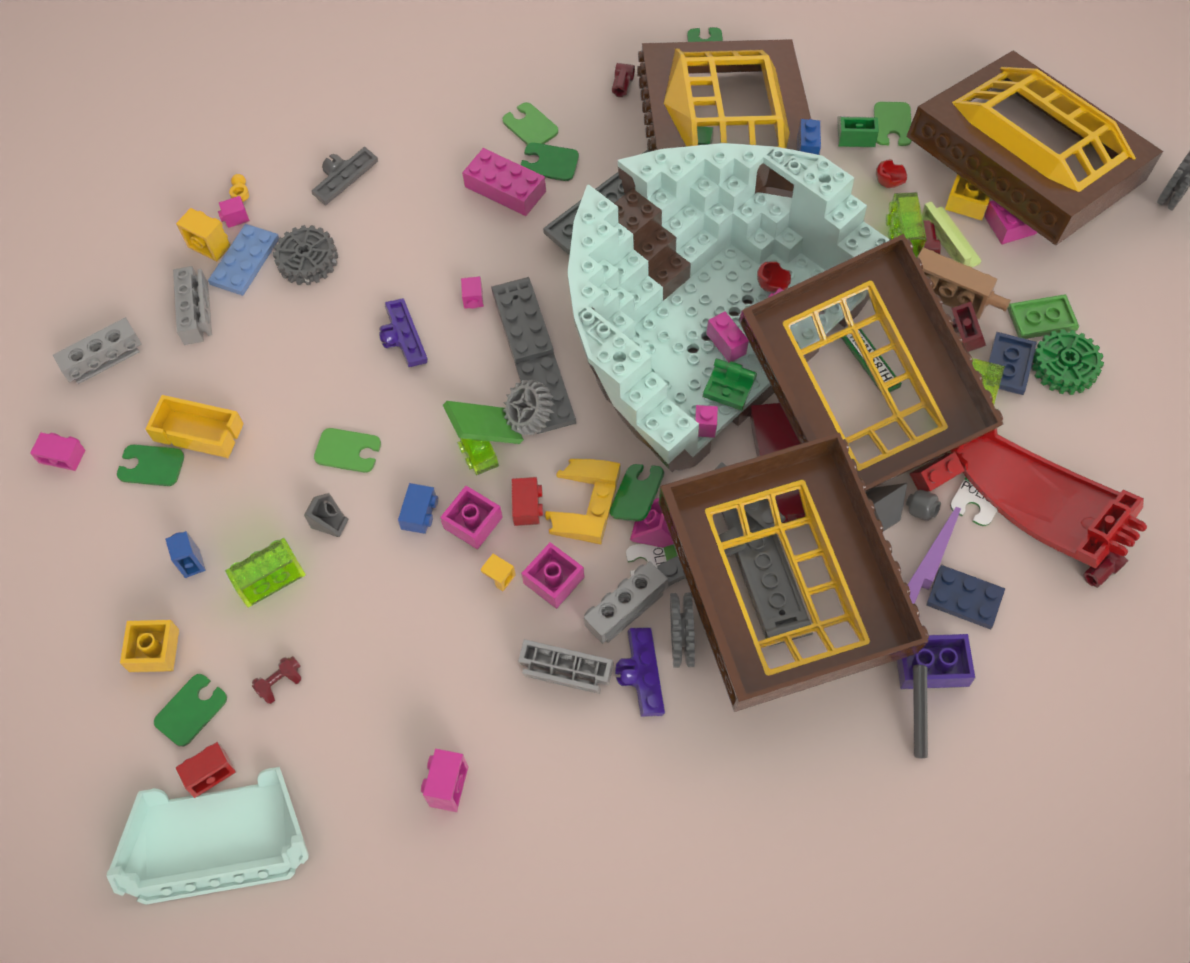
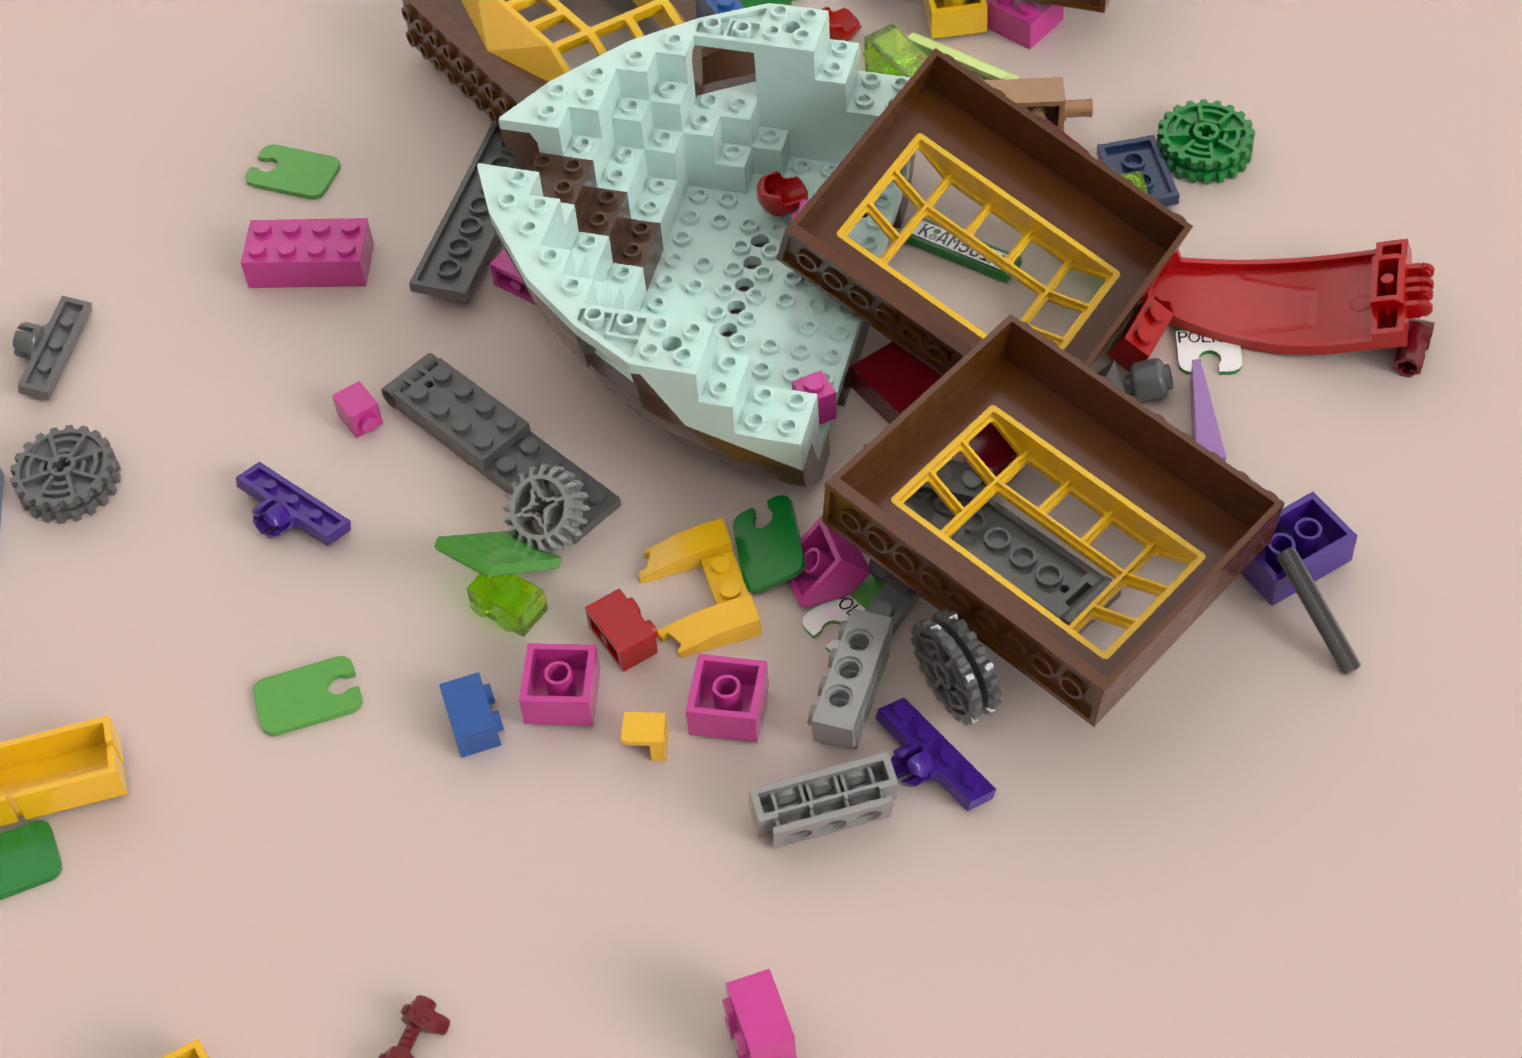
camera: 30 degrees left, 10 degrees down
blue brick [165,531,206,578] -> none
clear neon green brick [225,538,306,608] -> none
dark grey slope [304,493,349,537] -> none
green piece [521,142,579,181] -> none
dark red piece [612,63,635,97] -> none
green plate [702,358,757,411] -> none
dark pink brick [706,311,749,363] -> none
dark blue plate [926,565,1005,630] -> none
bright green tile [1007,294,1079,339] -> none

